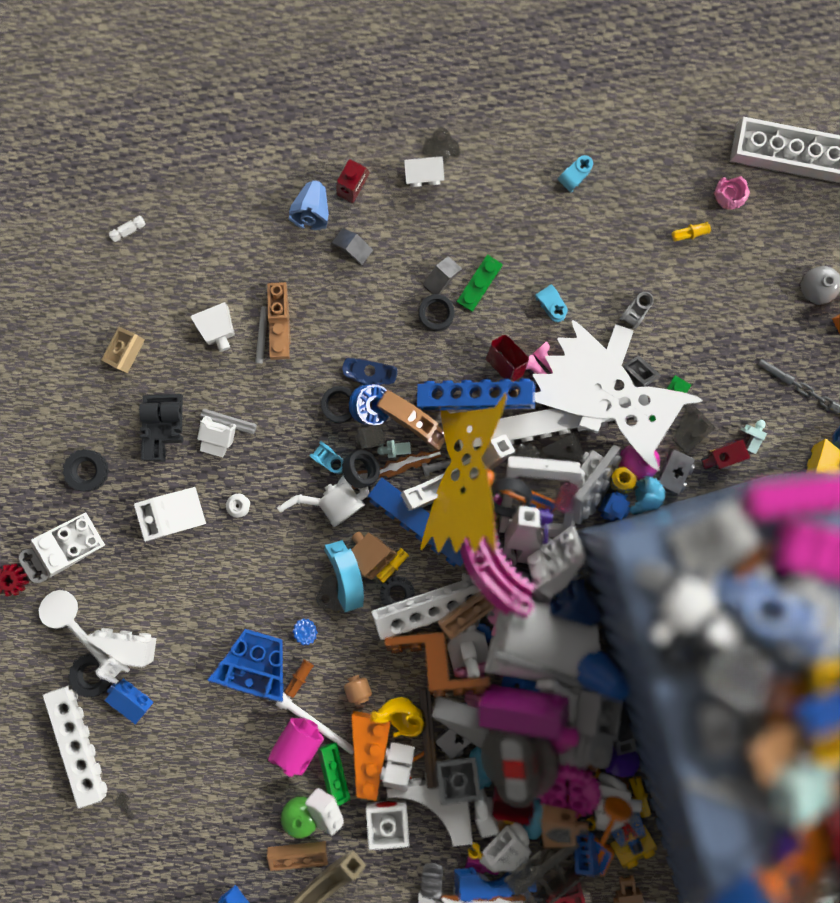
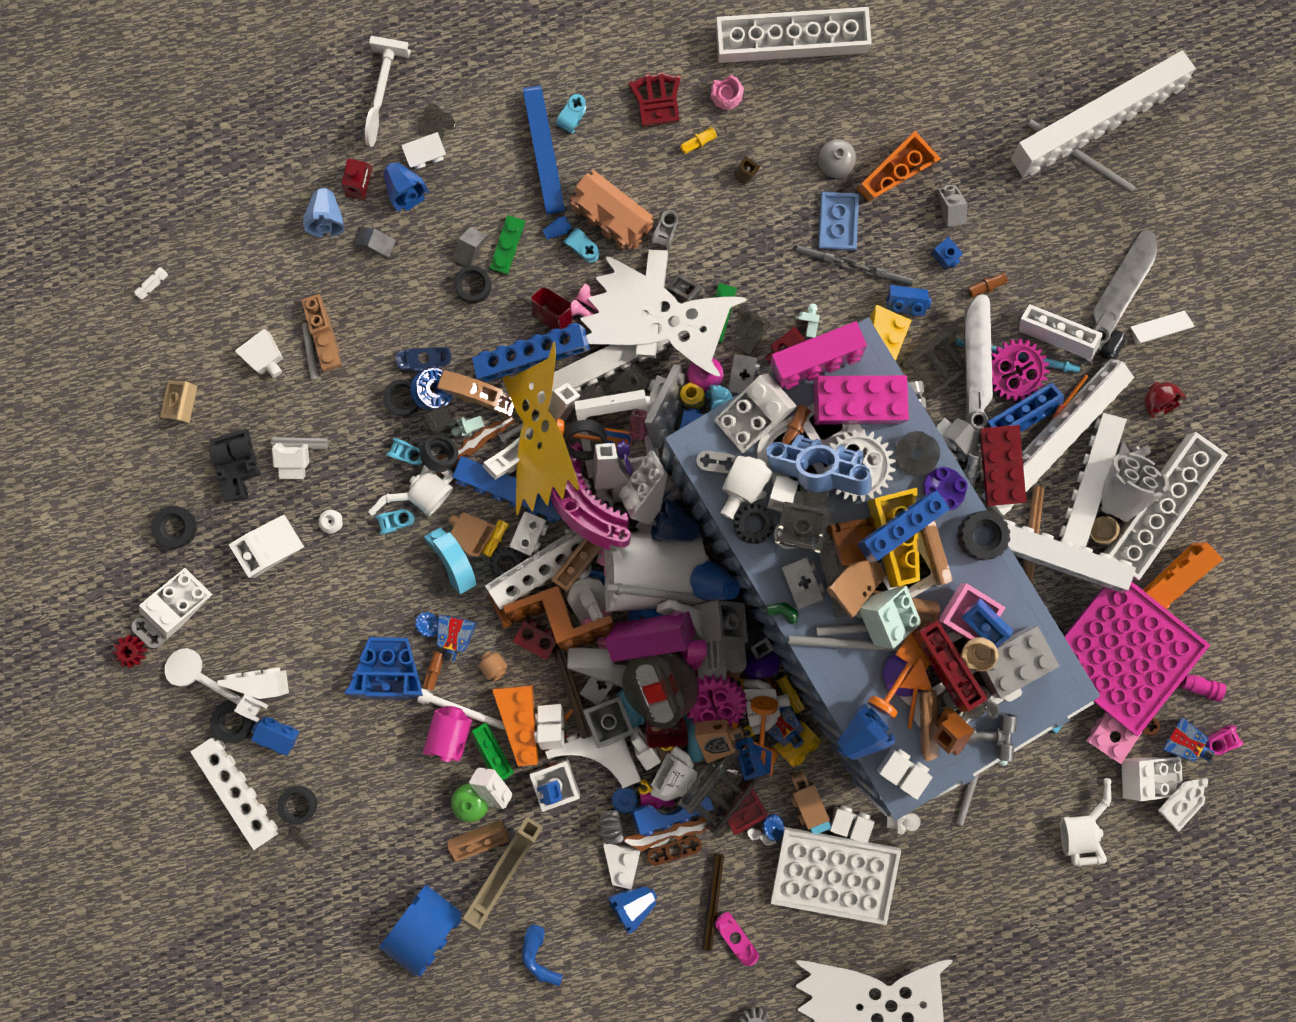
camera: 15 degrees left, 0 degrees up
yellow piece [370,697,424,737] -> none
none -> black tyre [277,786,317,825]
none -> white piece [365,36,411,147]
none -> medium azure piece [375,509,415,535]
none -> blue cone [383,163,429,212]
none -> torso [437,615,477,661]
none -> dark orange axle [488,593,512,629]
none -> white brick [509,511,548,556]
none -> dark red brick [513,620,557,660]
none -> blue beam [523,85,565,215]
none -> blue tile [537,780,563,805]
none -> blue cone [543,216,572,240]
none -> nougat brick [569,170,654,251]
none -> blue piece [611,787,638,814]
none -> dark red plate [628,71,682,127]
none -> dark brown plate [734,156,760,184]
none -> dark green arm [766,602,799,624]
none -> medium blue tile [818,192,859,251]

